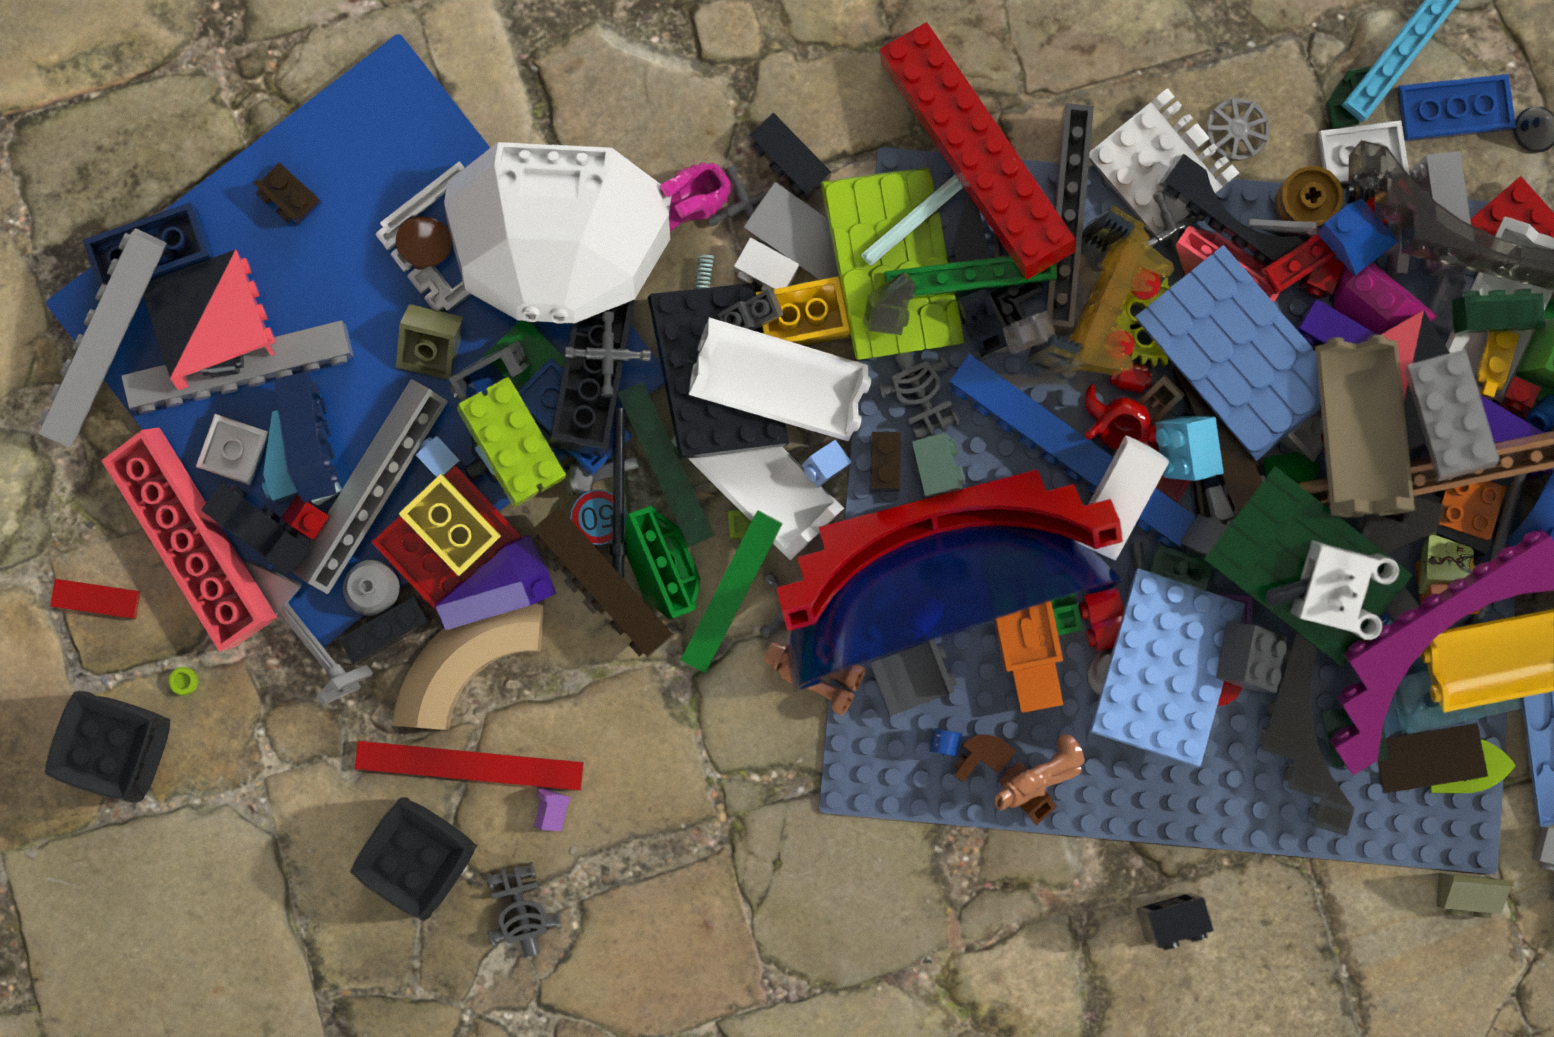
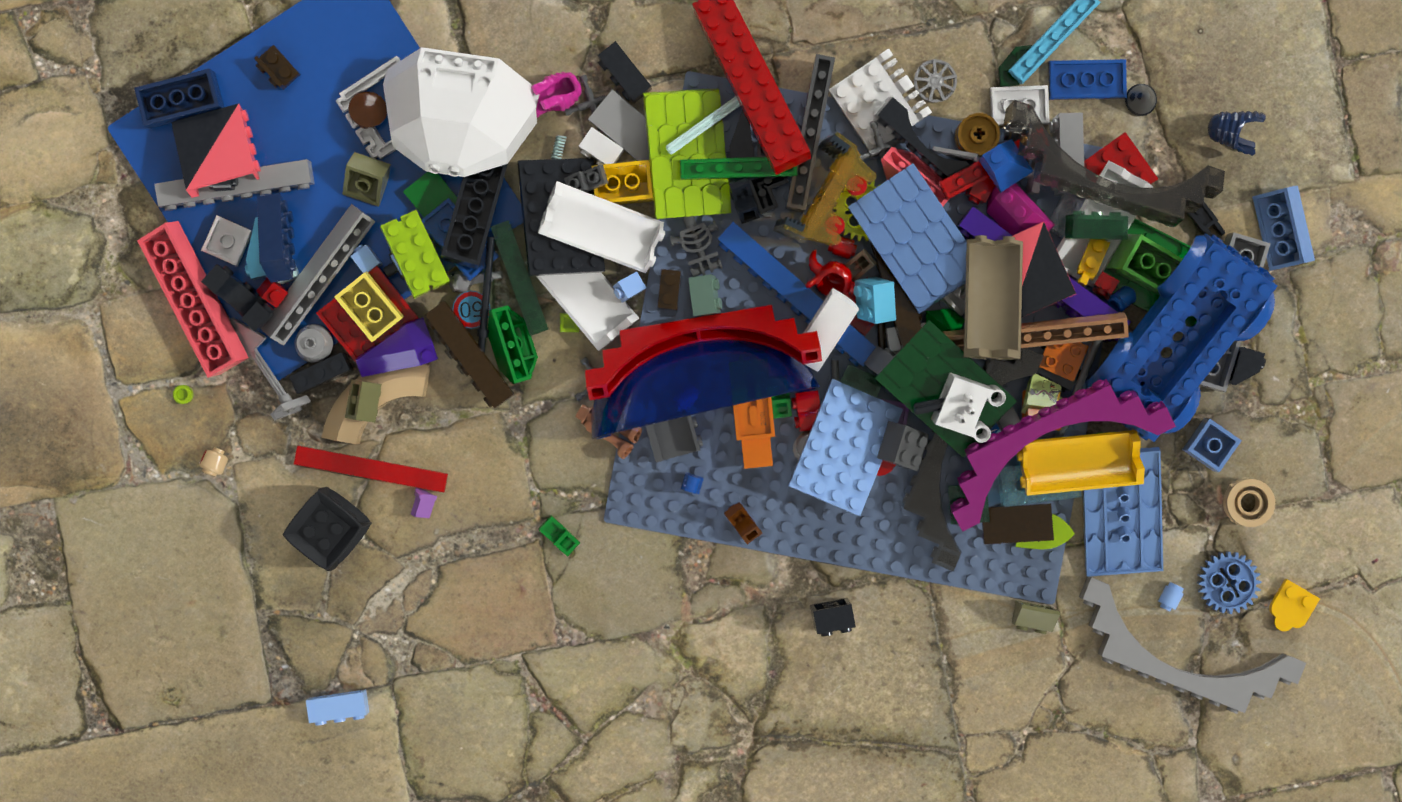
camera: 15 degrees right, 5 degrees up
light grey brick [38,228,167,448] -> none
black piece [45,691,170,803] -> none
red tile [50,579,141,619] -> none
dark grey panel [449,340,531,402] -> none
dark grey piece [487,862,561,958] -> none
dark grey piece [565,312,651,397] -> none
green tile [680,510,783,673] -> none
clear smoke slope [863,272,916,335] -> none
reddish brown brick [953,734,1016,782] -> none
nougat piece [995,734,1084,811] -> none
clear brick [1002,311,1056,355] -> none
light grey brick [1405,349,1499,482] -> none
none -> tan head [199,447,228,477]
none -> olive brick [345,379,382,423]
none -> green slope [538,515,580,557]

